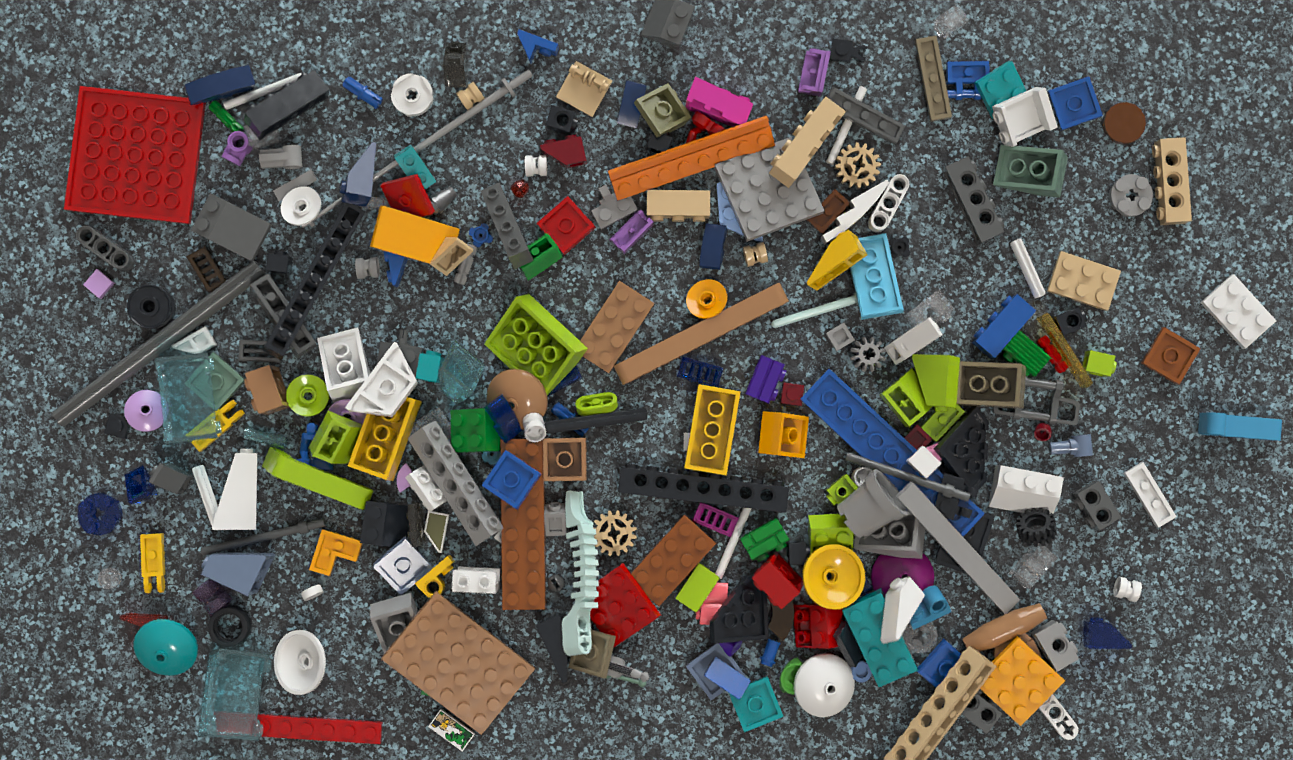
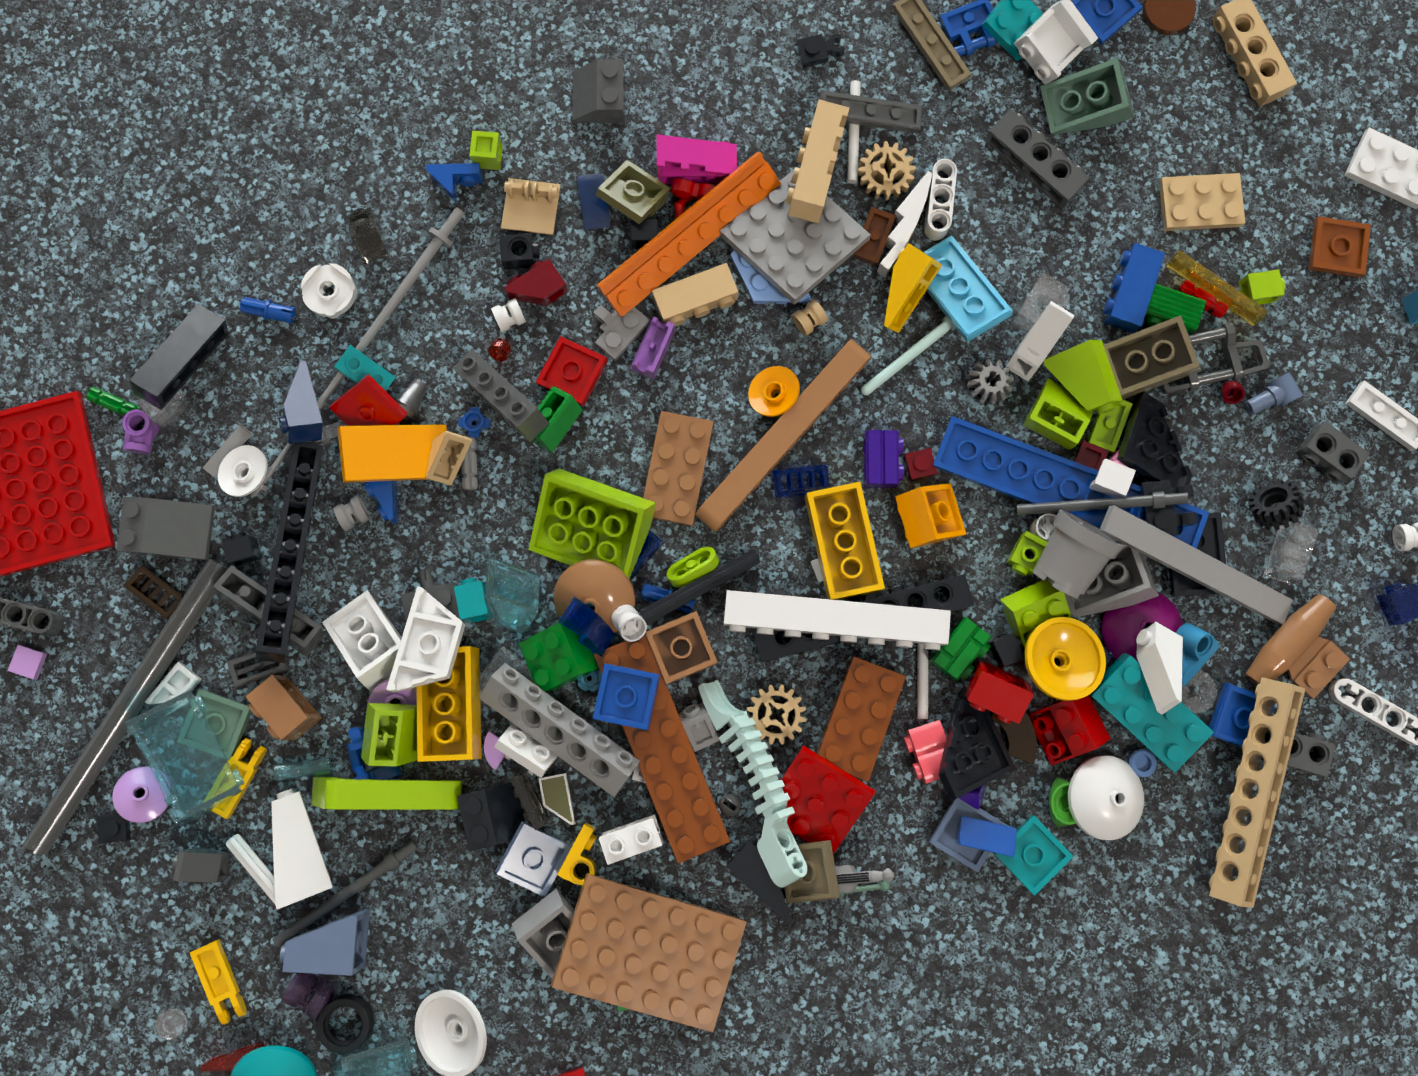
camera: 25 degrees left, 5 degrees down
clear blue plate [78,493,122,535] -> none
clear blue slope [124,465,158,505] -> none
black wheel [127,284,176,329] -> none
dark blue slope [184,65,256,105] -> none
white bar [223,73,302,110] -> none
light grey piece [259,145,303,169] -> none
lime dish [286,374,329,417] -> none
white tile [301,585,324,601] -> none
light orange plate [309,529,363,576] -> none
tile [428,708,475,751] -> none
tan wheel [456,82,485,111] -> none
lime panel [676,563,720,612] -> none
magenta slope [692,502,739,537] -> none
dark blue slope [699,224,727,270] -> none
blue pin [760,639,781,667] -> none
medium lavender hinge [798,49,831,97] -> none
light grey plate [825,323,855,351] -> none
black tile [833,621,863,667] -> none
black plate [888,237,910,258] -> none
light orange plate [980,636,1065,726] -> none
white slope [988,465,1064,514] -> none
white axle [1010,239,1045,298] -> none
light grey brick [1031,620,1079,672] -> none
black brick [1051,307,1087,337] -> none
light grey plate [1109,174,1153,217] -> none
none -> lime brick [469,131,503,170]
none -> white brick [723,590,951,650]

